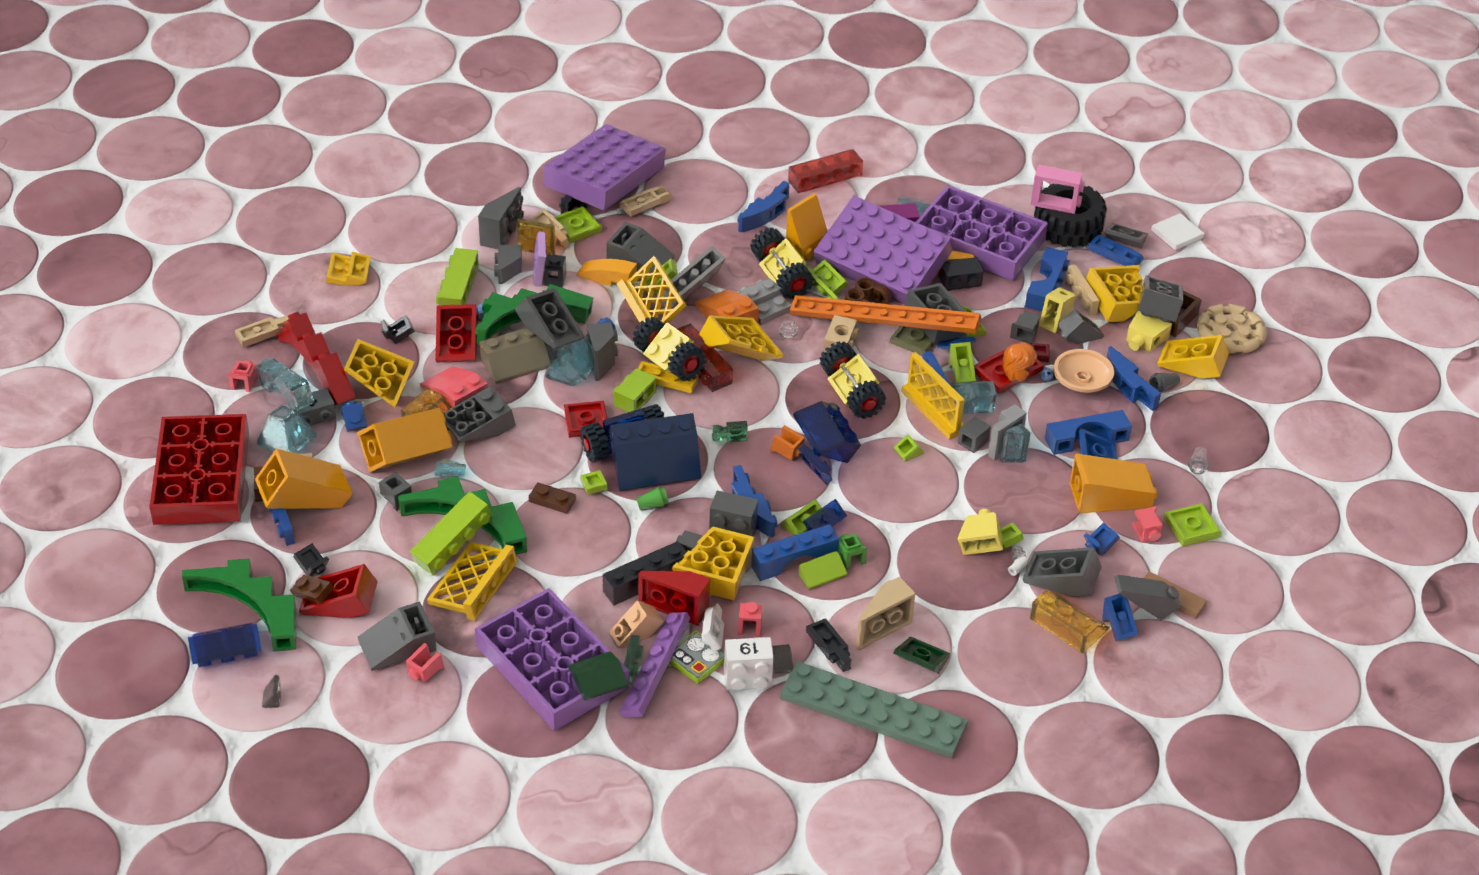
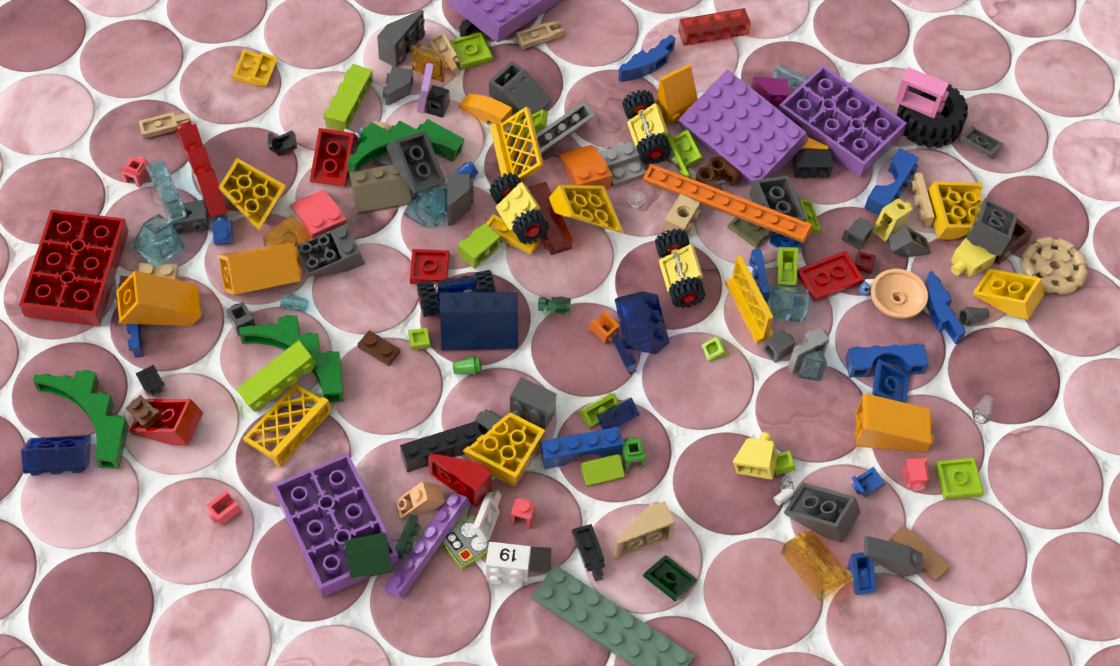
camera: 10 degrees right, 15 degrees up
clear smoke slope [262,675,282,708] -> none
slope [357,601,436,671] -> none
blue slope [731,465,777,537] -> none
orange hair [1003,342,1037,382] -> none
blue plate [1088,234,1143,266] -> none
white tile [1151,213,1205,250] -> none

